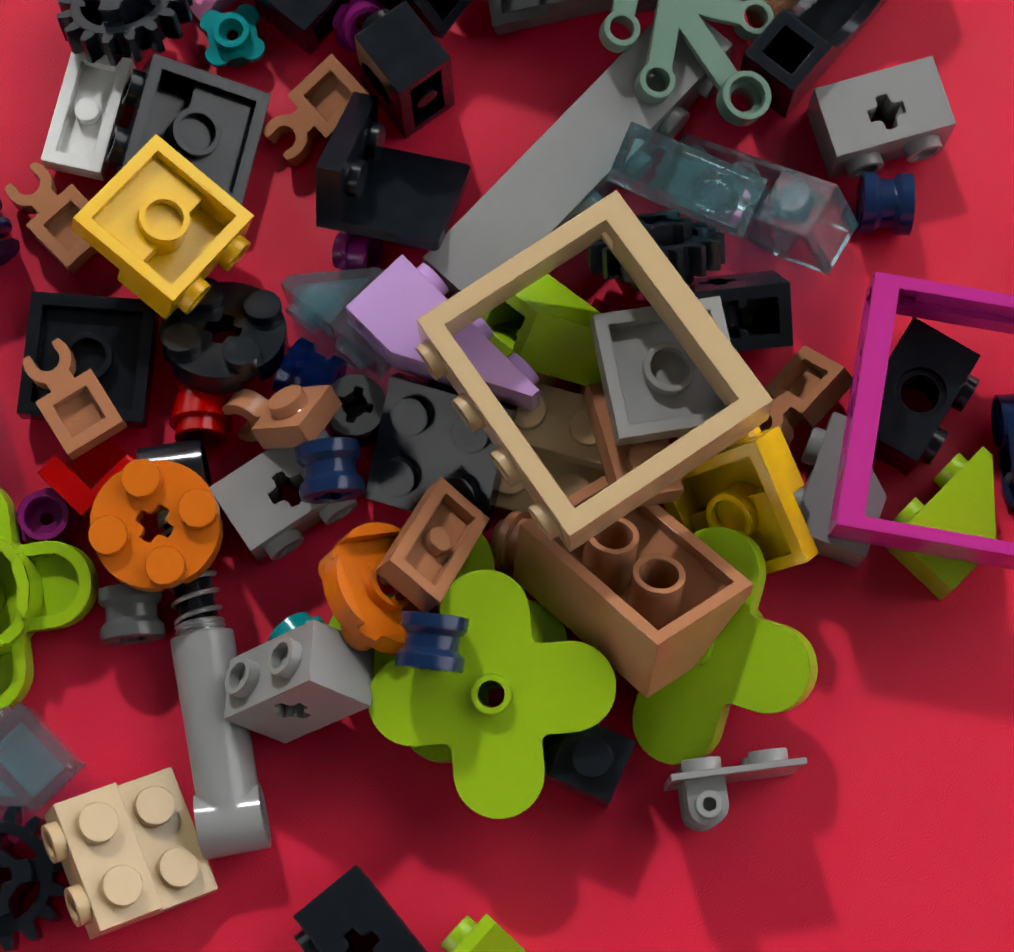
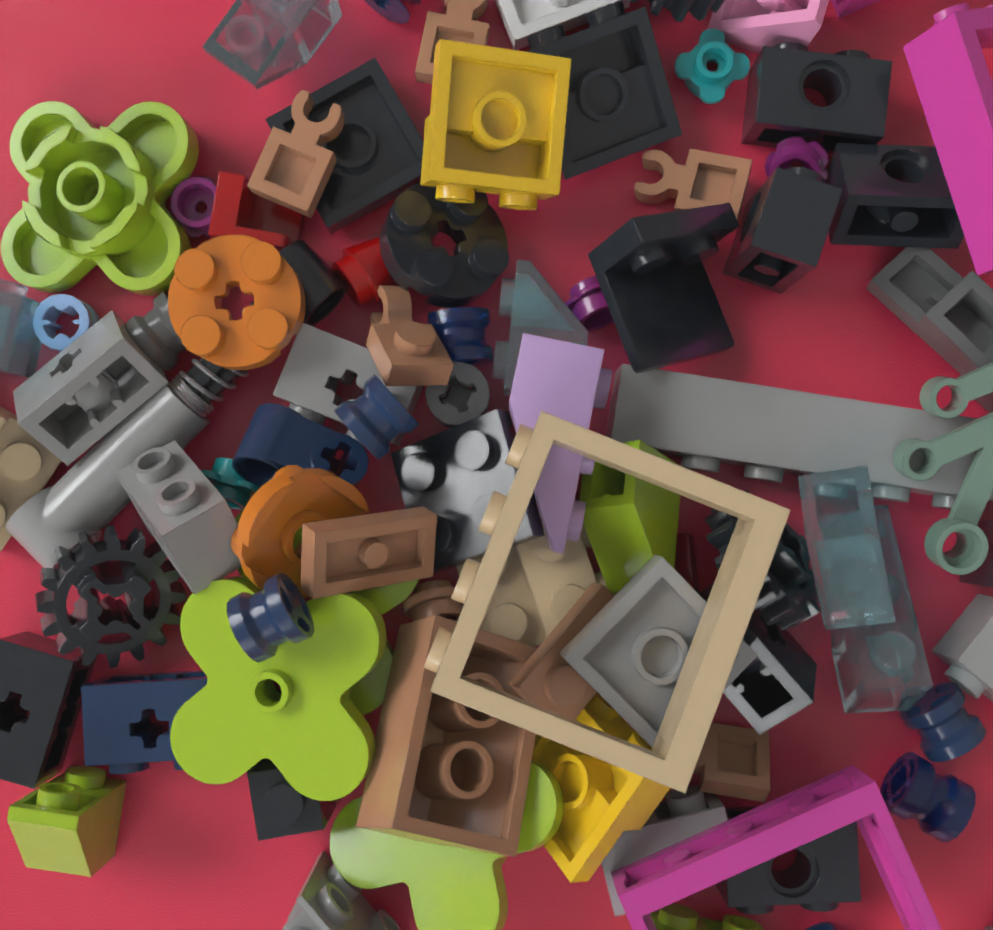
camera: 55 degrees right, 10 degrees up
none -> light grey brick [13,310,169,466]
none -> light blue bush [33,294,100,352]
none -> black gear [35,525,187,668]
none -> dark blue brick [81,670,207,774]
none -> dark blue piece [232,403,369,487]
none -> clear blue wheel [880,751,976,842]

